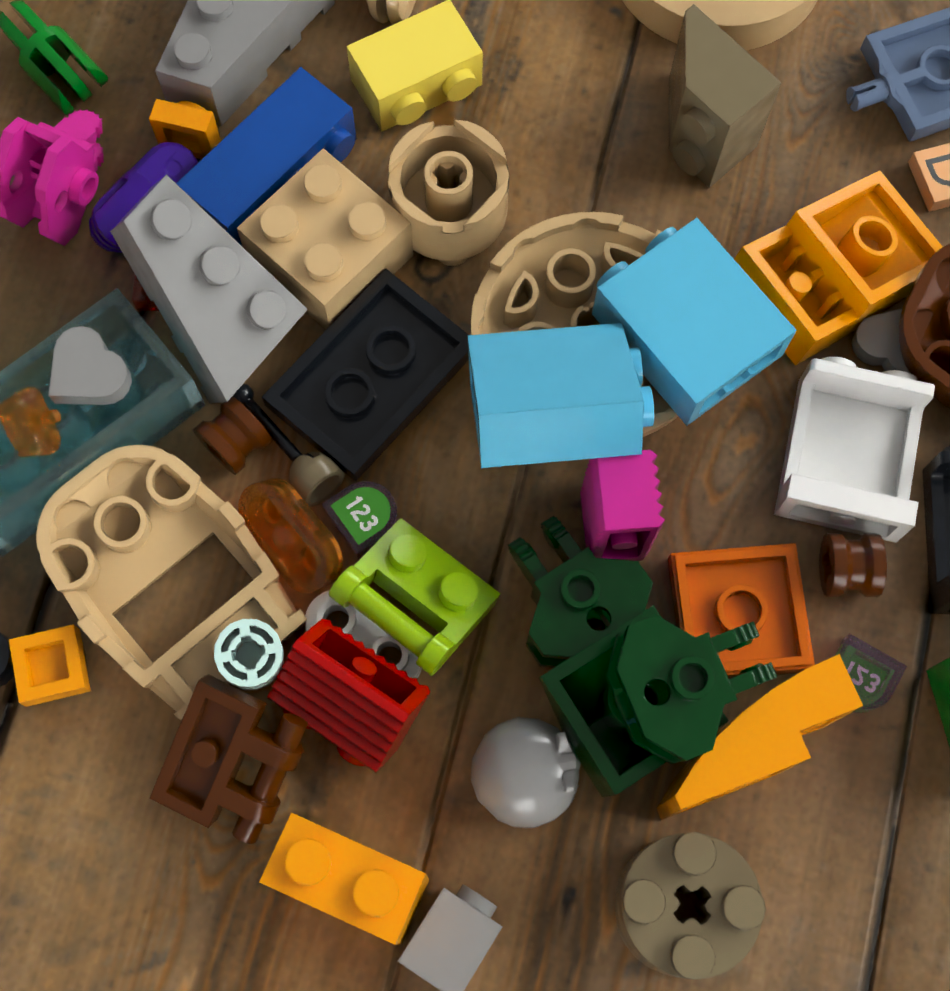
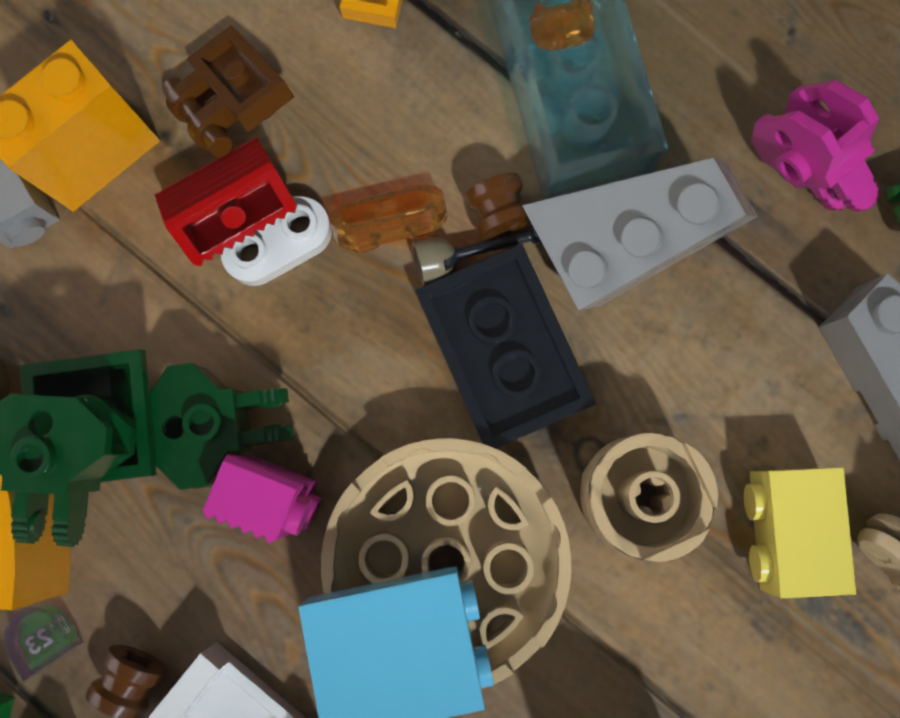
camera: 120 degrees right, 10 degrees up
tan slope [36,445,307,721] -> none
light grey tile [48,326,132,405] -> none
dark purple arm [89,142,198,253] -> none
light orange plate [149,99,222,159] -> none
blue brick [176,67,357,247] -> none
light aqua wheel [214,619,284,690] -> none
tan brick [237,148,413,330] -> none
tile [322,481,398,559] -> none
lime plate [329,518,501,676] -> none
medium azure brick [467,323,654,468] -> none
light grey helmet [470,717,581,828] -> none
orange tile [668,543,815,679] -> none

